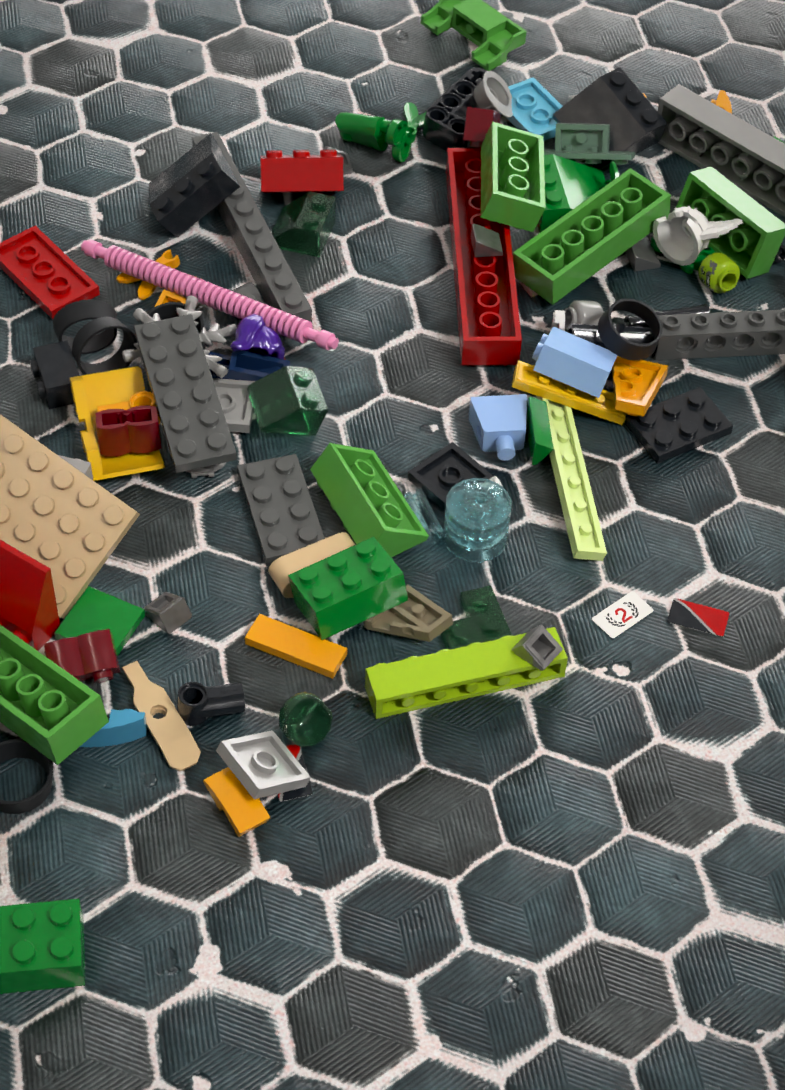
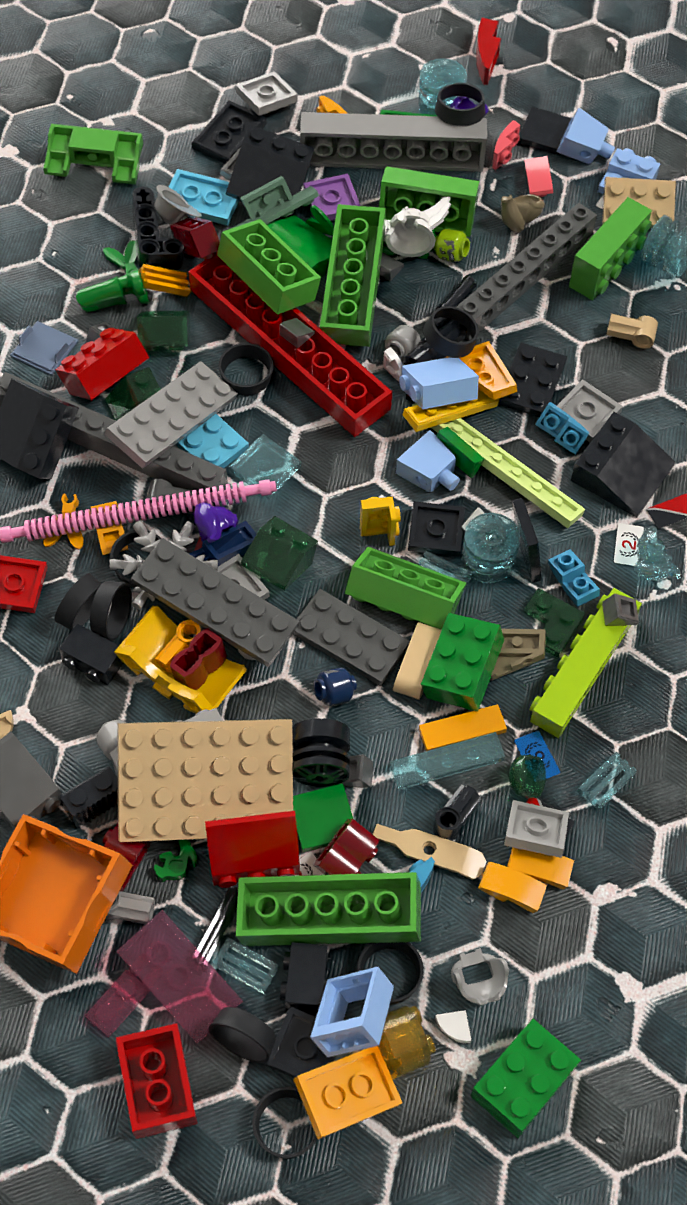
camera: 40 degrees left, 10 degrees up
none -> sand blue piece [10,321,79,376]
none -> light grey plate [104,361,238,469]
none -> clear green slope [137,311,190,351]
none -> light orange tile [140,264,191,297]
none -> medium azure plate [177,414,249,468]
none -> black tile [191,100,267,164]
none -> black tyre [219,343,273,396]
none -> clear light blue tile [229,434,302,499]
none -> light grey plate [236,71,298,116]
none -> black wheel [292,718,350,786]
none -> medium lavender plate [303,173,361,221]
none -> dark blue head [314,667,357,706]
none -> yellow bracket [360,496,401,546]
none -> clear light blue tile [389,732,505,790]
none -> white tile [435,1010,471,1043]
none -> light grey helmet [451,948,509,1006]
none -> light orange slope [478,862,547,913]
none -> black tile [512,498,542,583]
none -> clear blue sticker [515,731,560,782]
none -> dark azure slope [535,402,589,455]
none -> dark azure slope [548,549,600,607]
none -> light grey plate [557,379,623,443]
none -> black slope [571,412,676,518]
none -> clear light blue tile [578,752,637,810]
none -> clear light blue hair [633,526,681,581]

